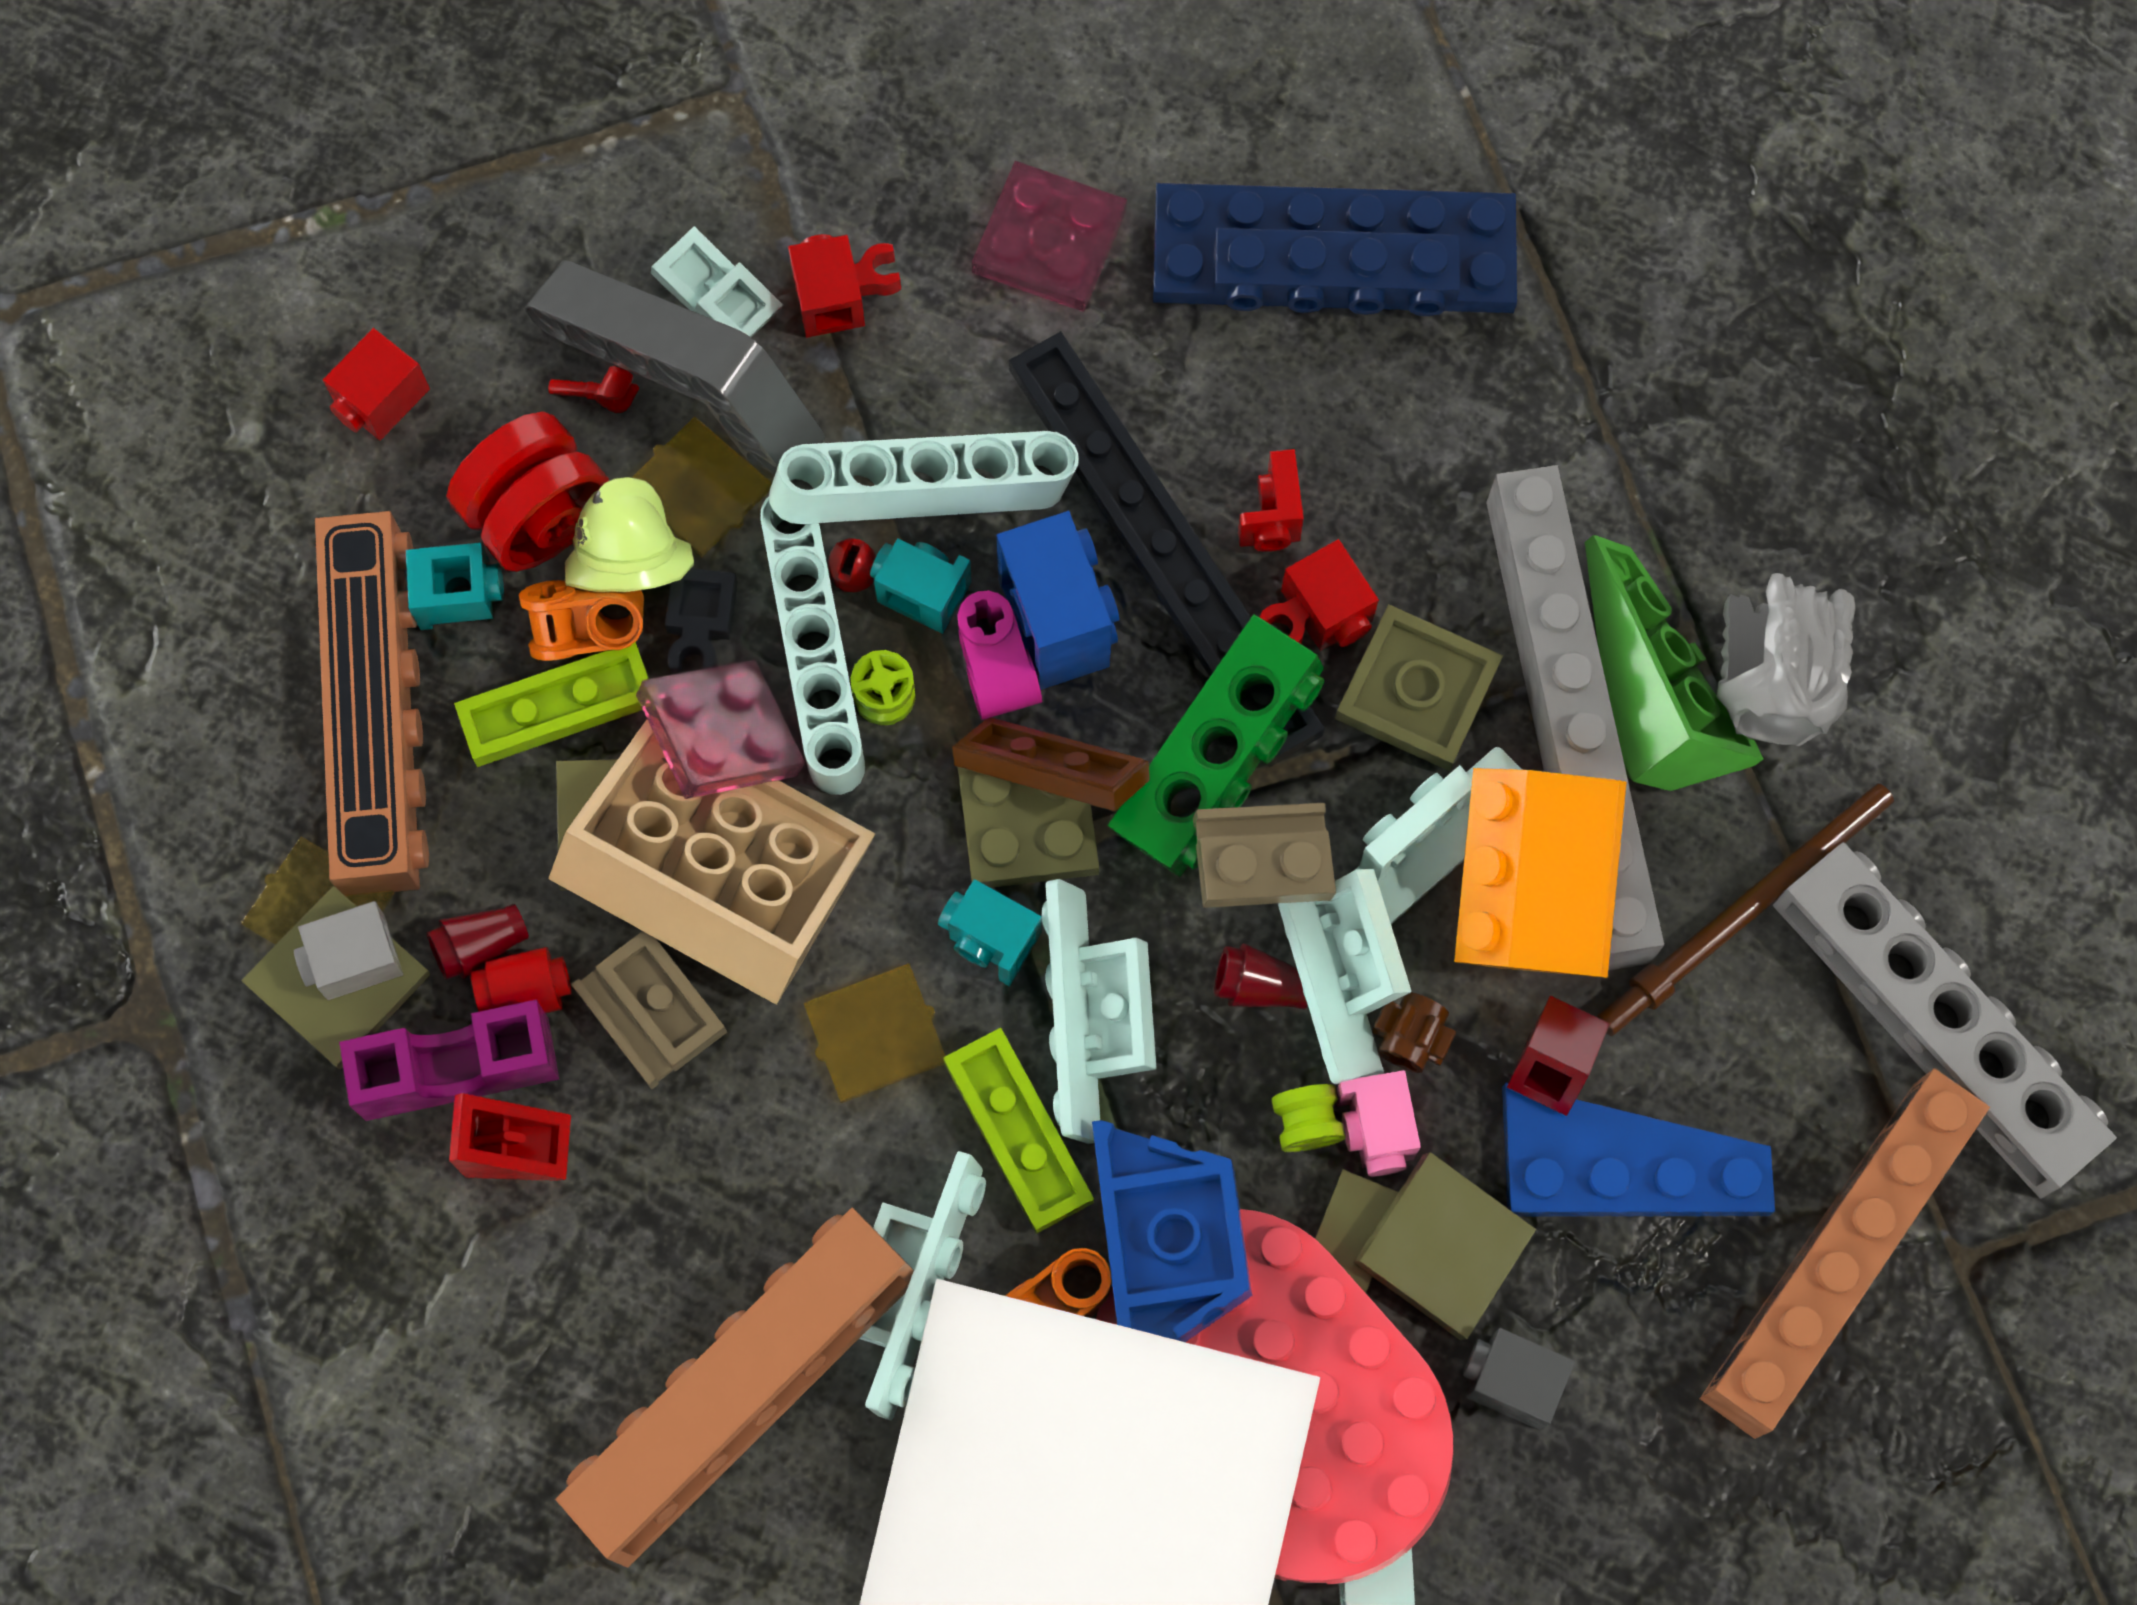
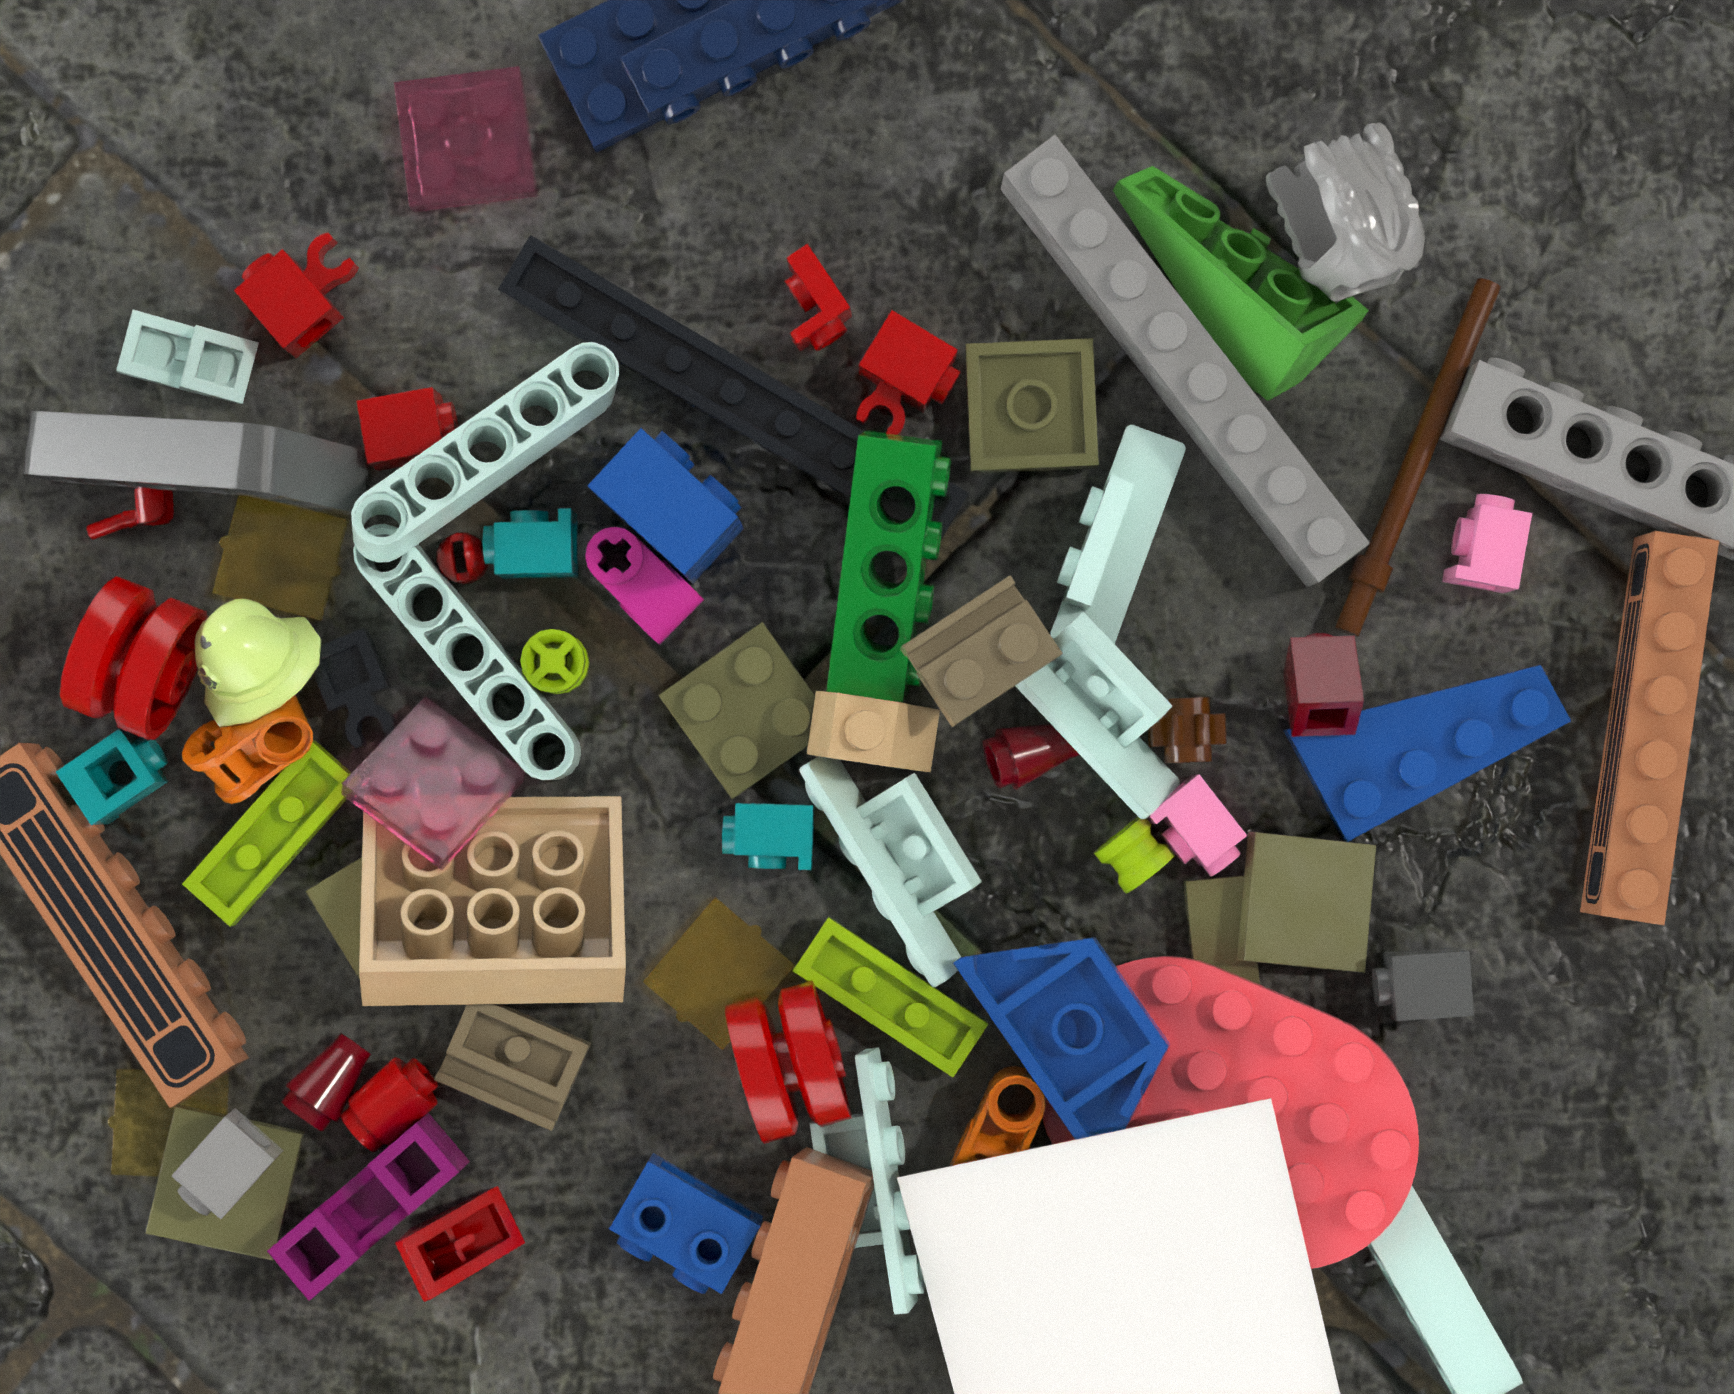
camera: 25 degrees left, 15 degrees up
reddish brown tile [952,717,1150,811] -> none
light orange slope [1454,768,1627,978] -> none
none -> red brick [356,387,459,471]
none -> blue brick [609,1153,763,1294]
none -> red wheel [725,981,852,1144]
none -> tan slope [807,691,940,772]
none -> bright pink brick [1442,494,1532,593]

